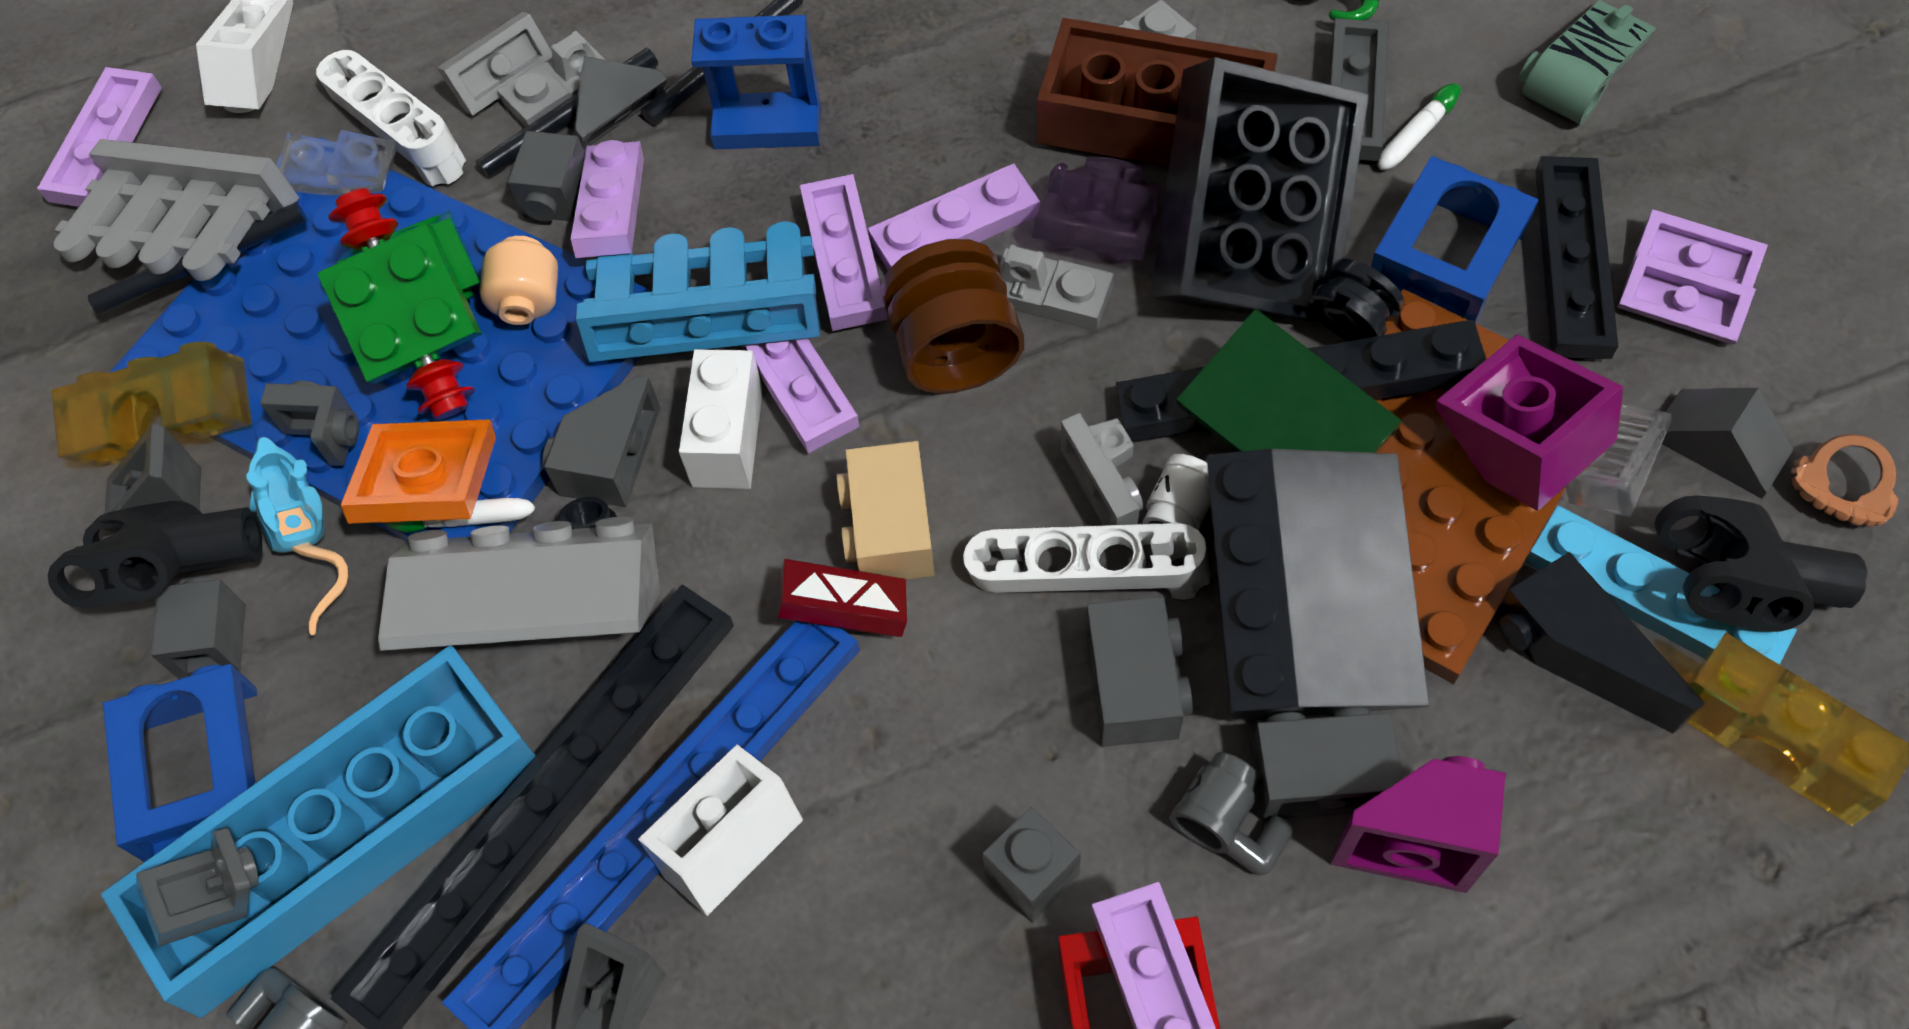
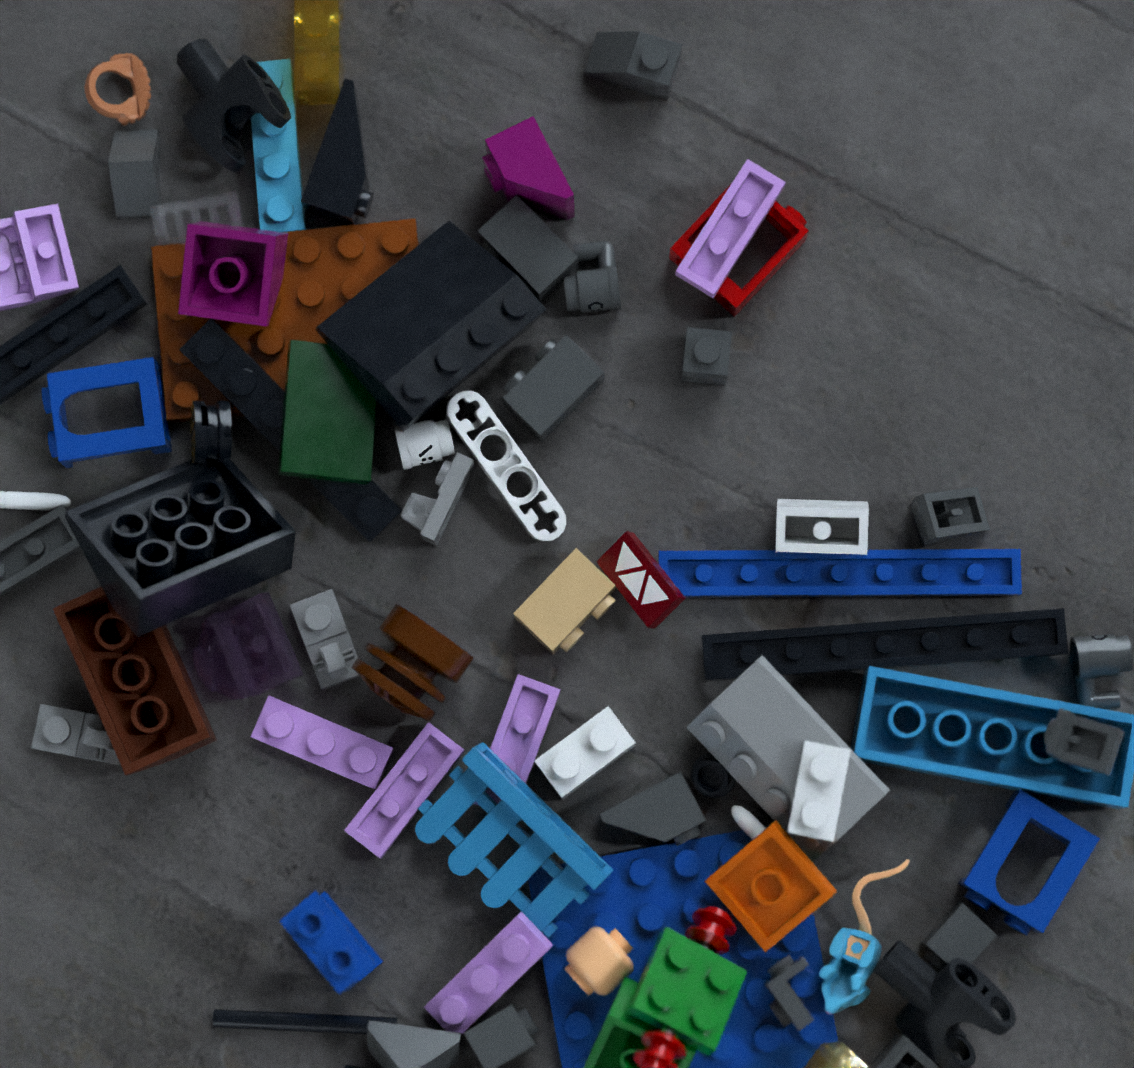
camera: 130 degrees left, 20 degrees up
none -> white plate [787,741,851,842]

